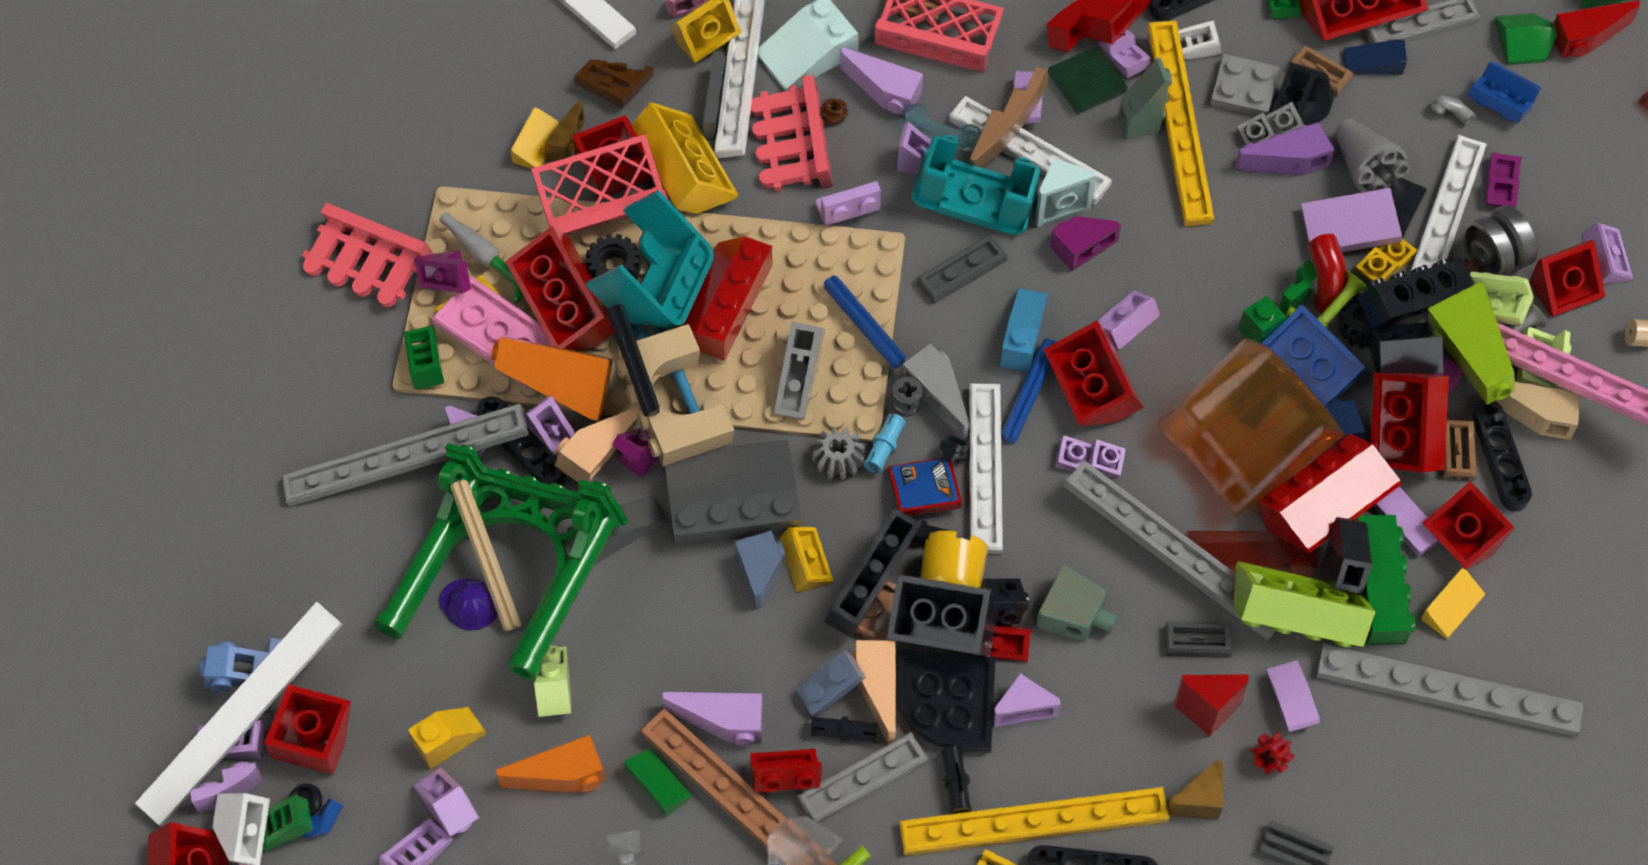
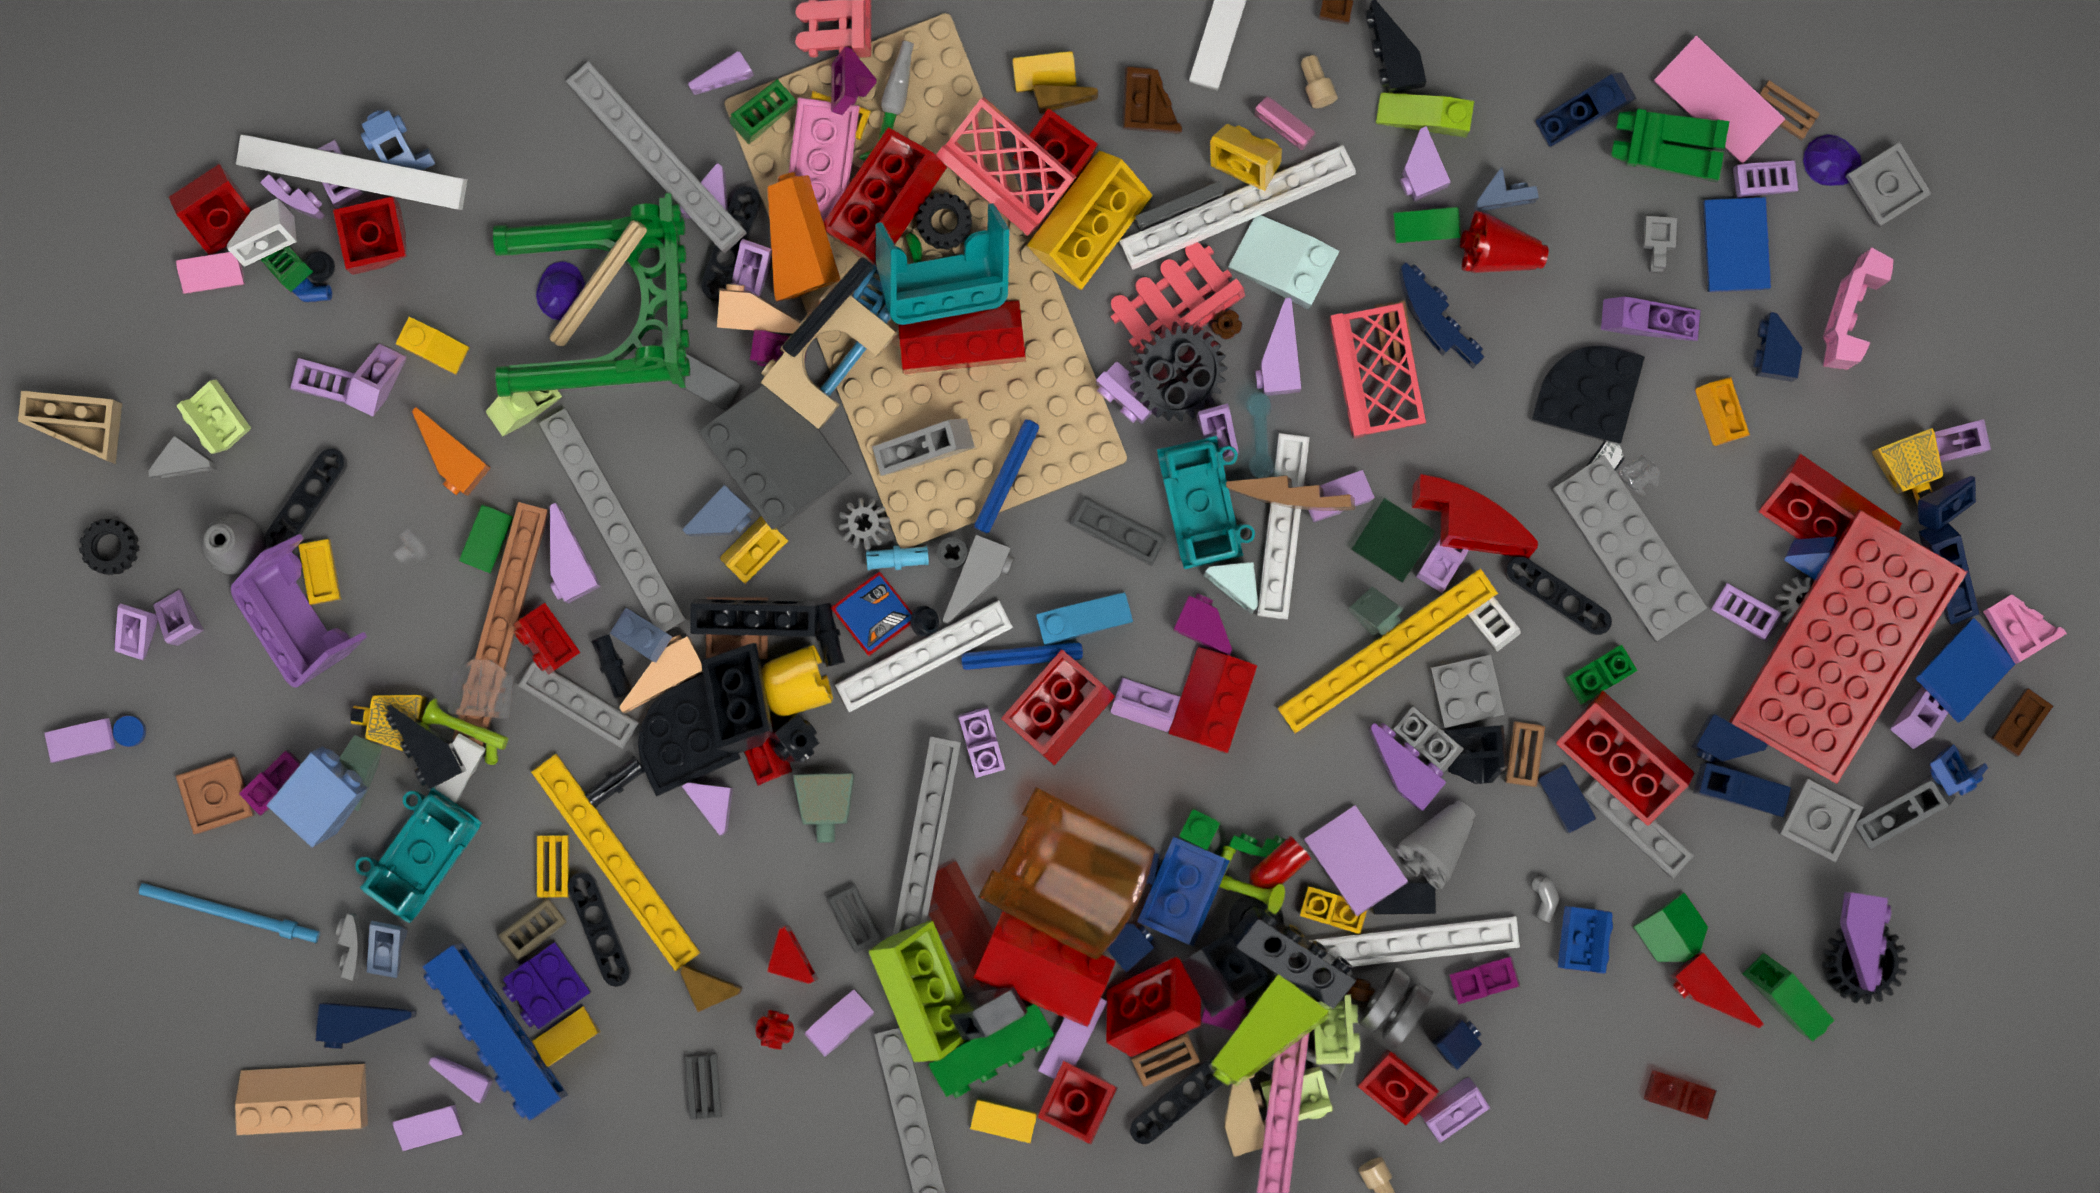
camera: 65 degrees right, 25 degrees up
none -> light grey plate [539,408,687,632]
none -> lavender slope [688,51,754,95]
none -> black gear [1128,322,1227,421]
none -> red slope [1168,647,1258,754]
none -> dark blue slope [1431,1019,1482,1070]

